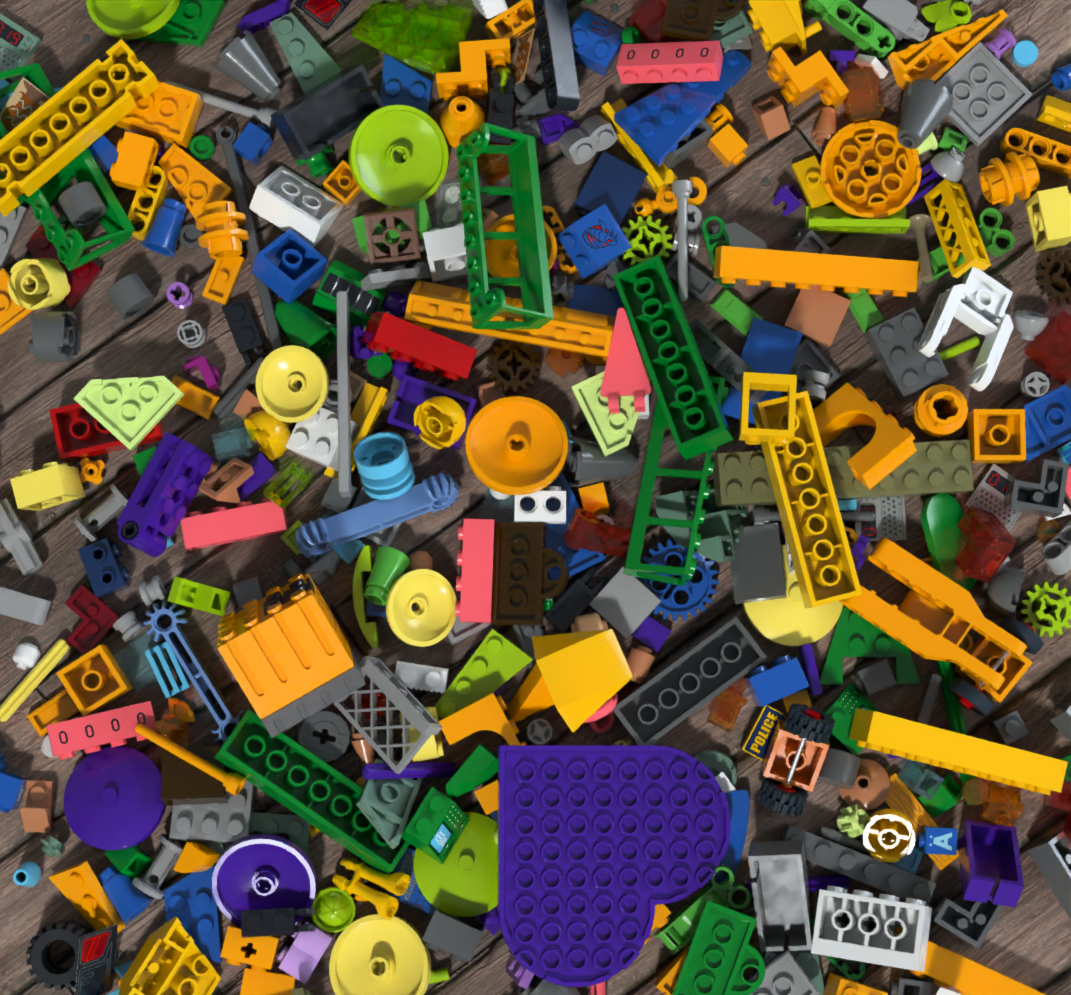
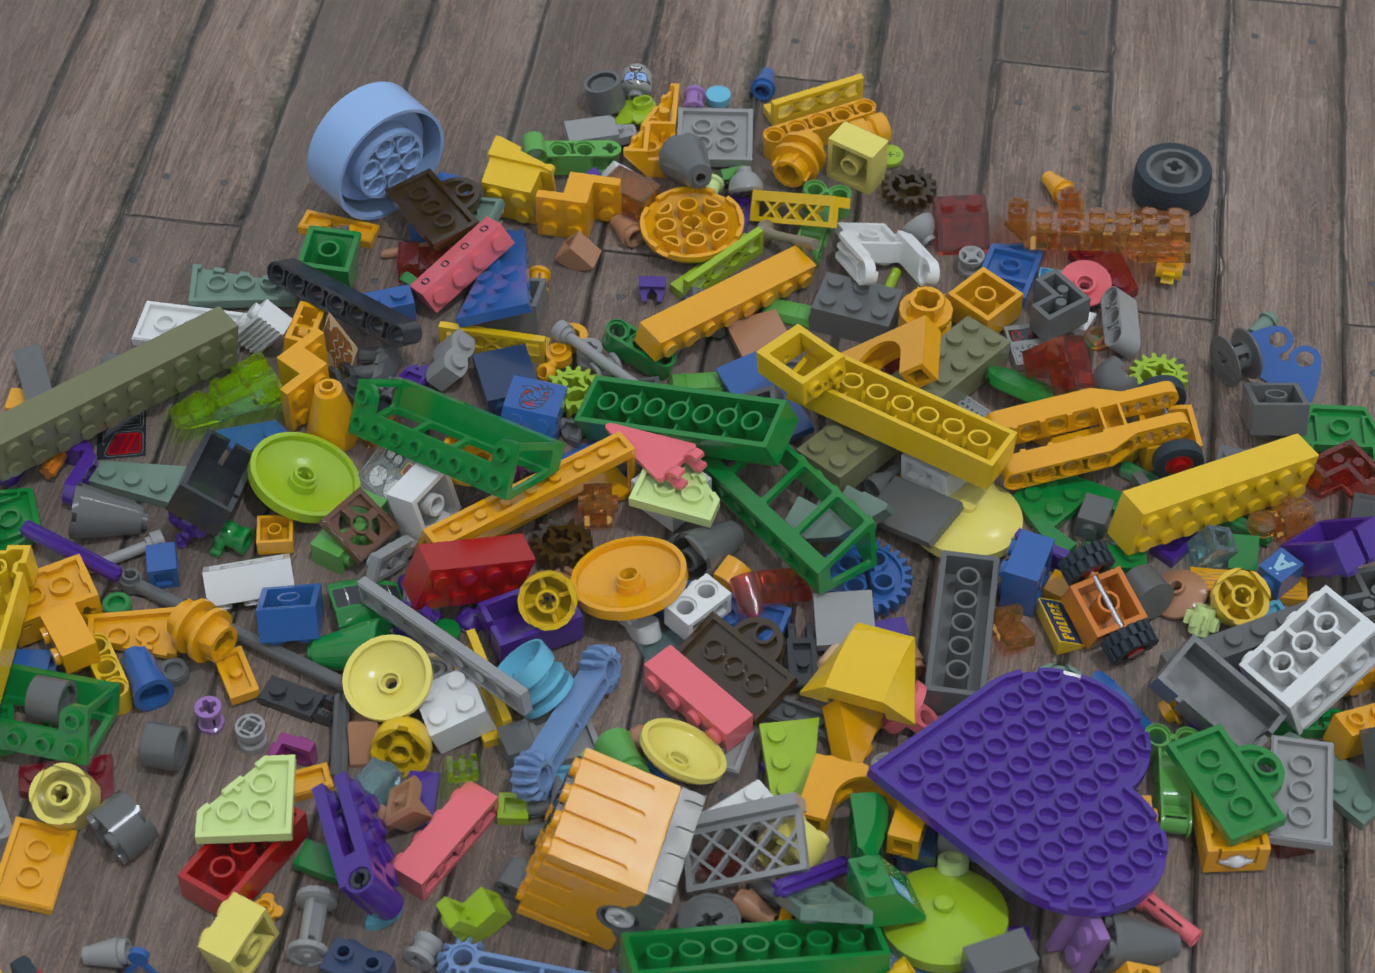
camera: 45 degrees left, 35 degrees down
light orange brick [708,123,748,168] -> none
yellow plate [791,155,832,210] -> none
none -> dark purple axle [20,520,123,582]

